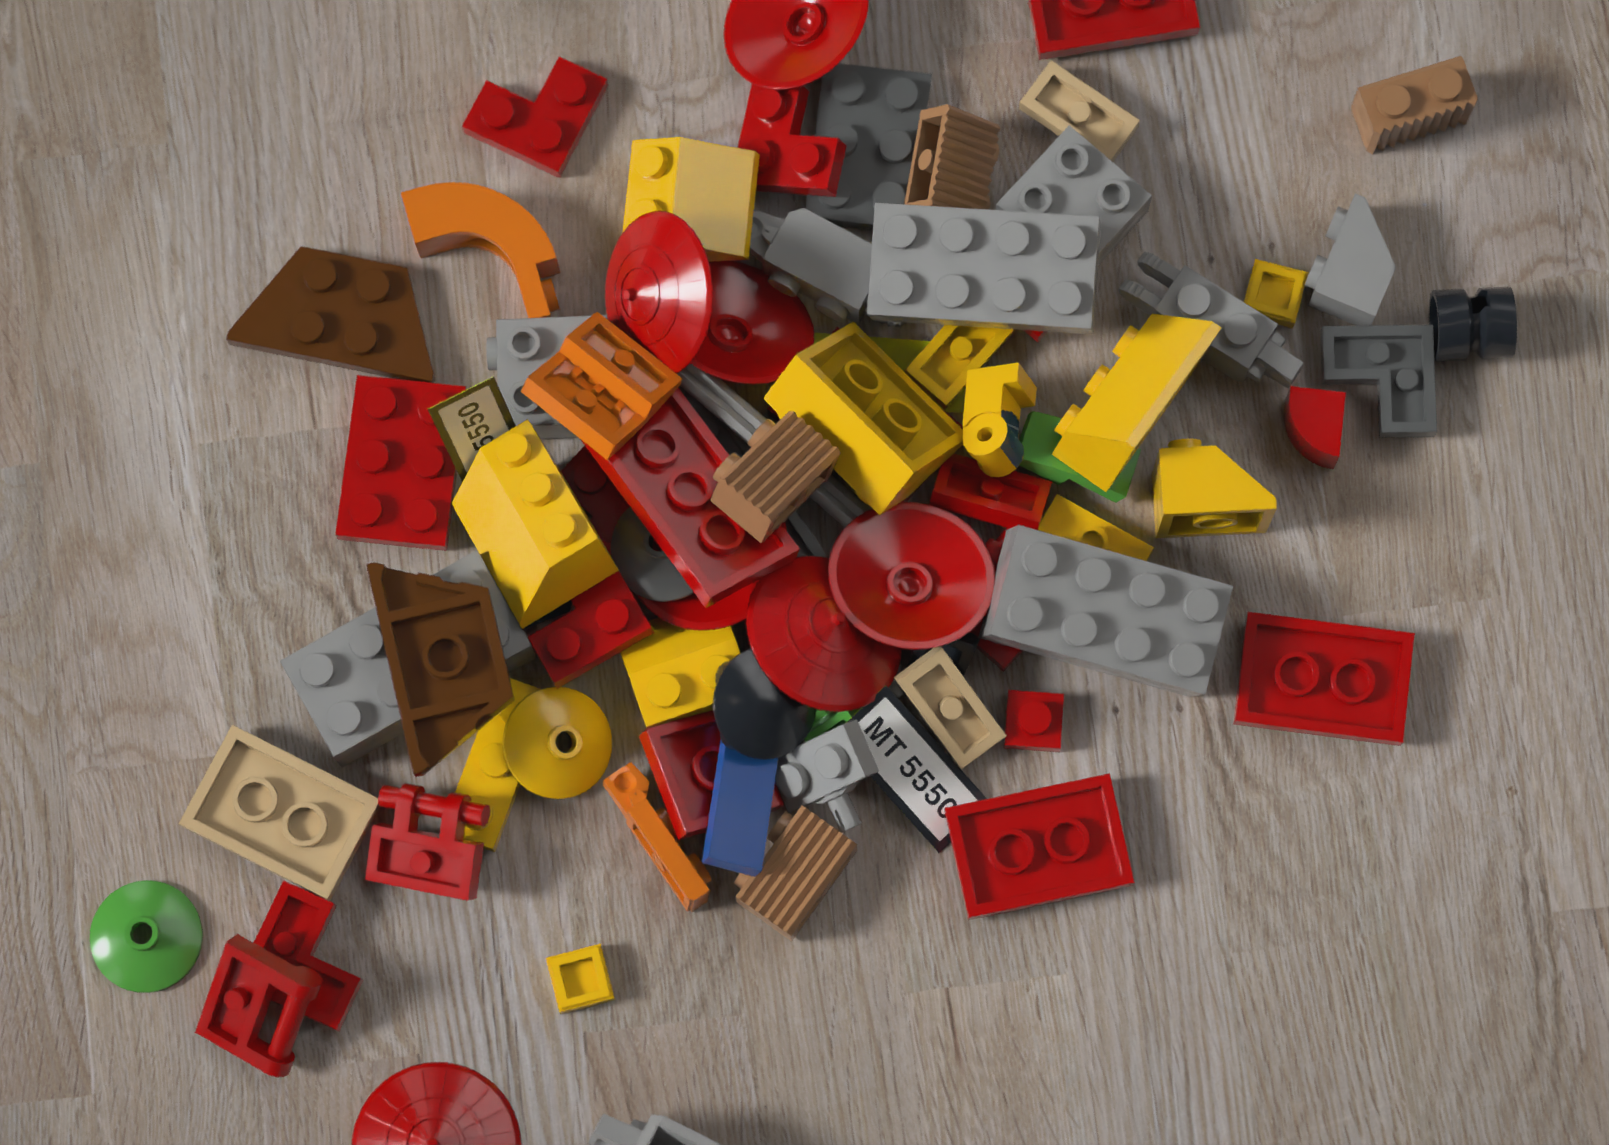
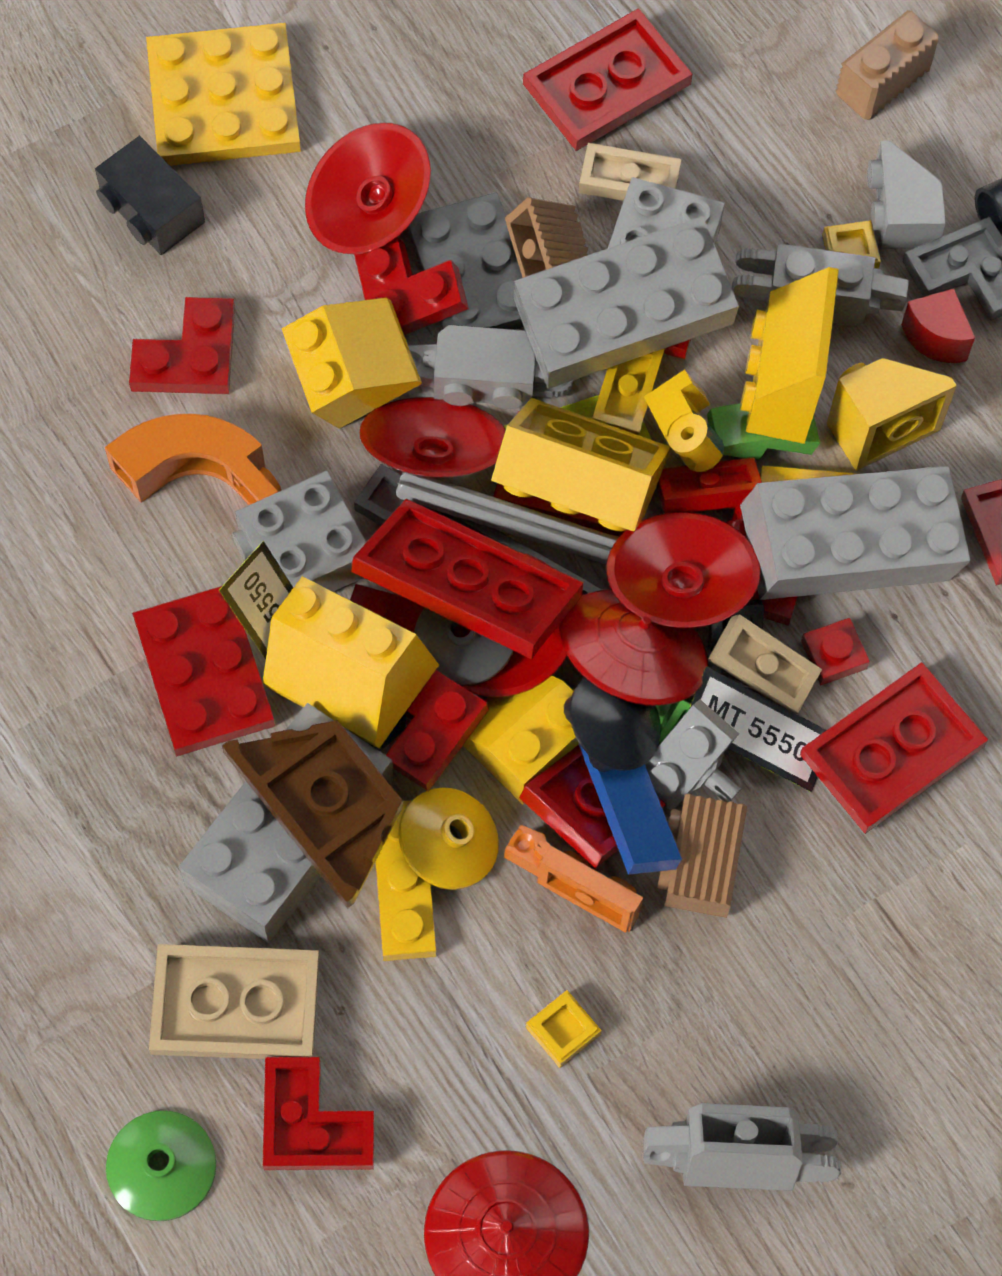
camera: 30 degrees left, 10 degrees down
red plate [195,933,323,1077] -> none
reddish brown wing [226,246,436,383] -> none
red plate [365,783,490,901] -> none
orange slope [520,312,683,460] -> none
red hat [605,211,713,374] -> none
medium nougat brick [710,411,841,543] -> none

